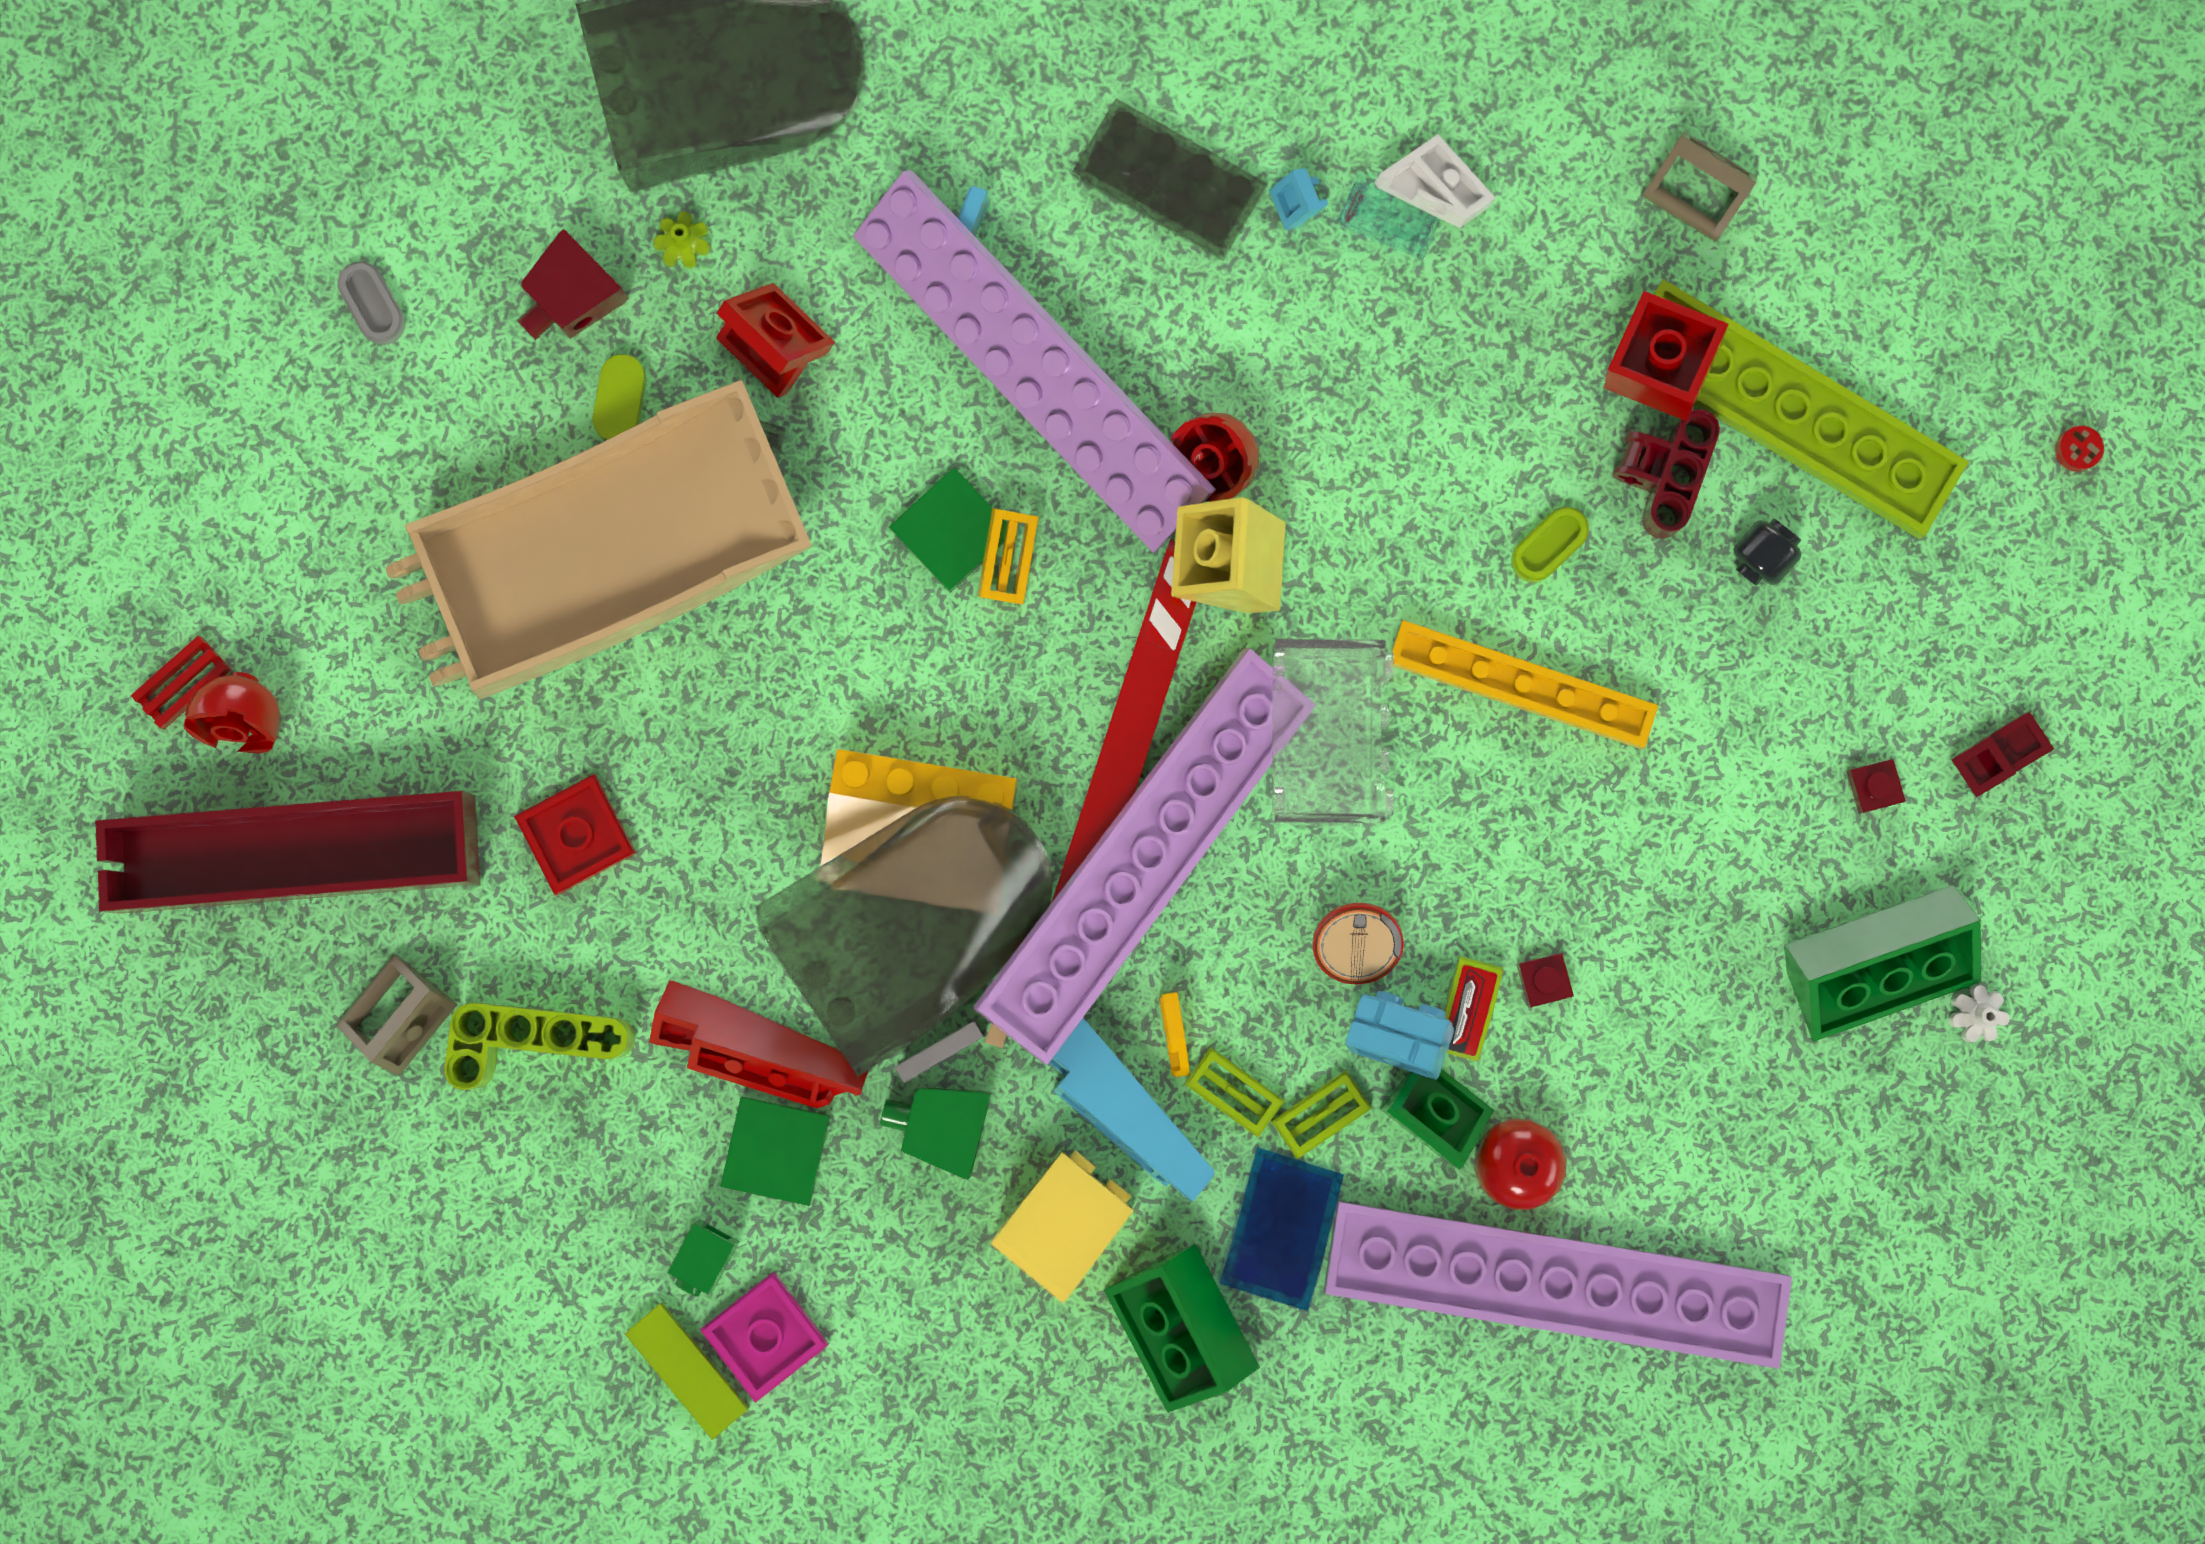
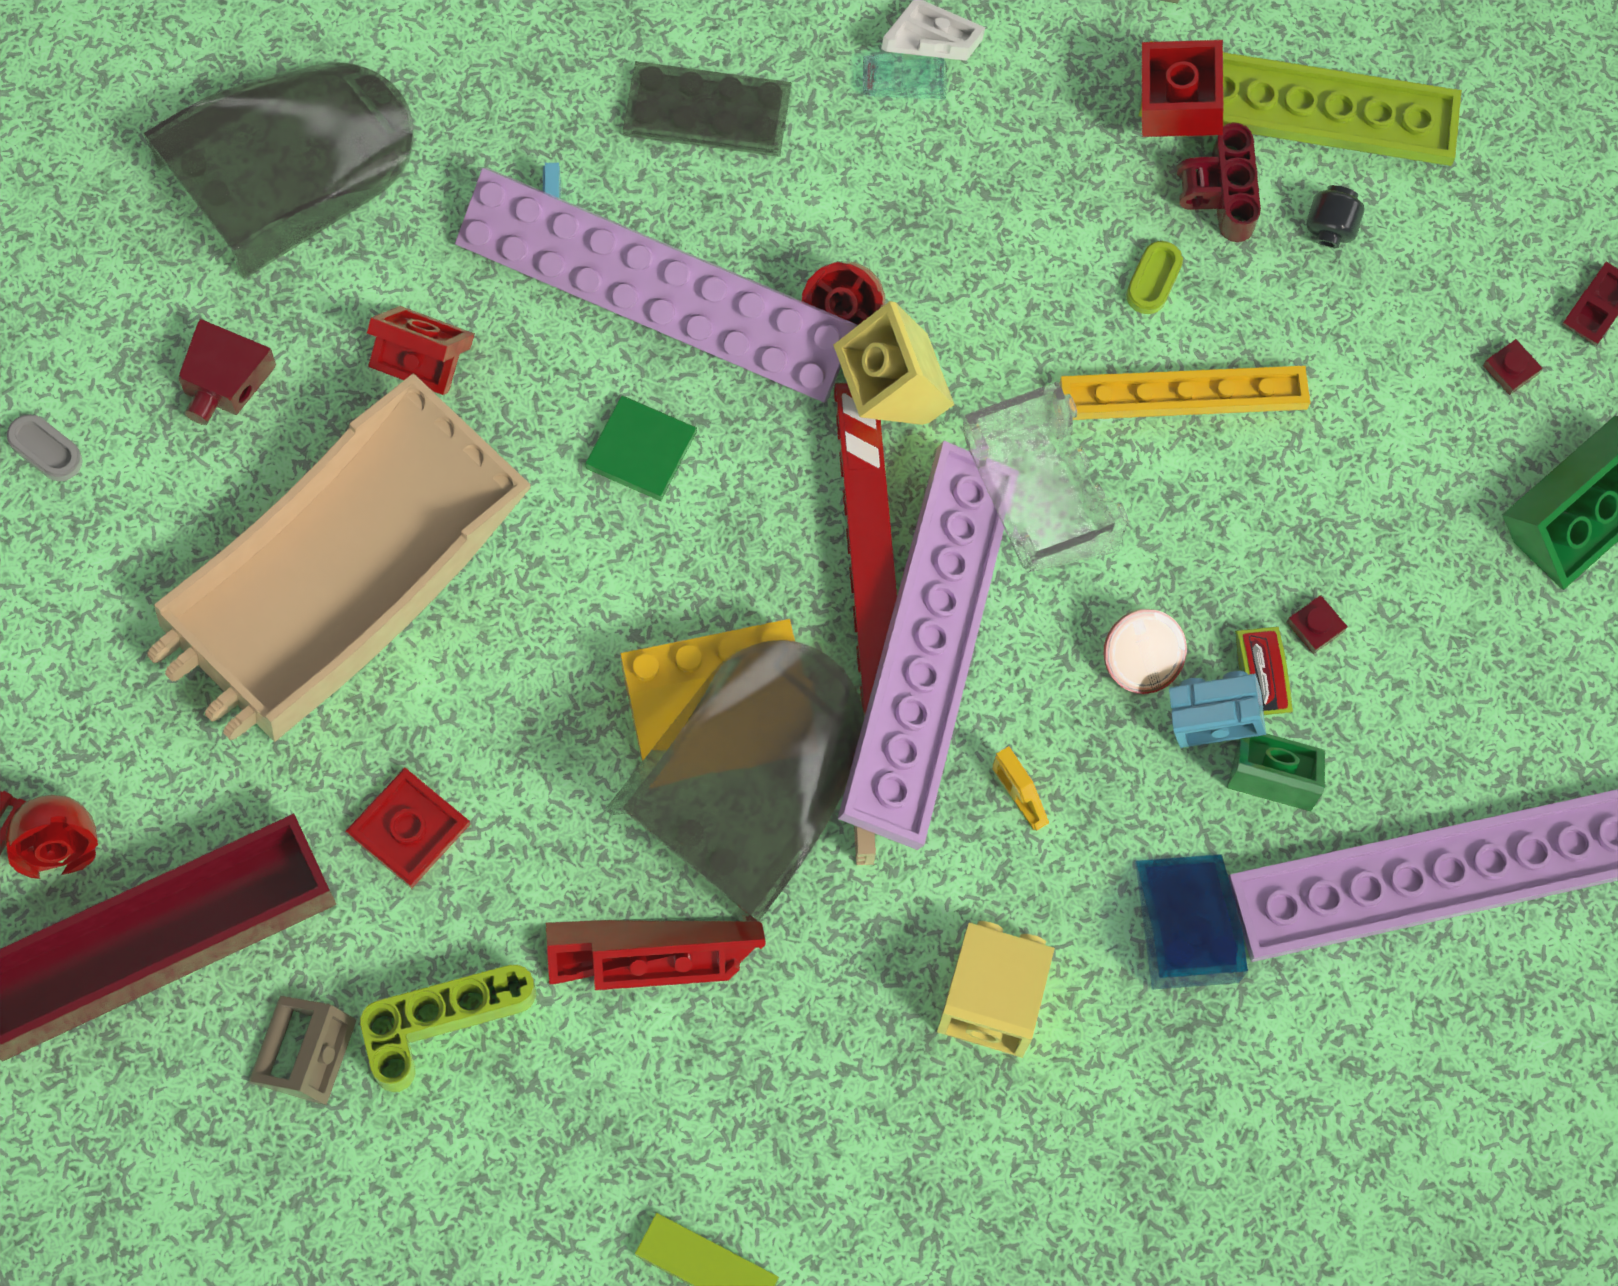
camera: 25 degrees left, 15 degrees down
lime tile [592,354,647,441] -> none
lime plant [653,212,711,269] -> none
green brick [667,1220,740,1297] -> none
dark pink tile [700,1271,829,1403] -> none
green tile [720,1096,831,1206] -> none
green torso [880,1087,992,1180] -> none
light grey tile [895,1021,985,1083] -> none
yellow tile [977,508,1039,605] -> none
medium azure wedge [1049,1018,1215,1202] -> none
green slope [1104,1243,1260,1413] -> none
lime tile [1184,1047,1284,1138] -> none
medium azure tile [1269,168,1328,230] -> none
lime tile [1271,1070,1372,1159] -> none
red cylinder [1474,1119,1567,1210] -> none
red tile [2055,426,2104,472] -> none

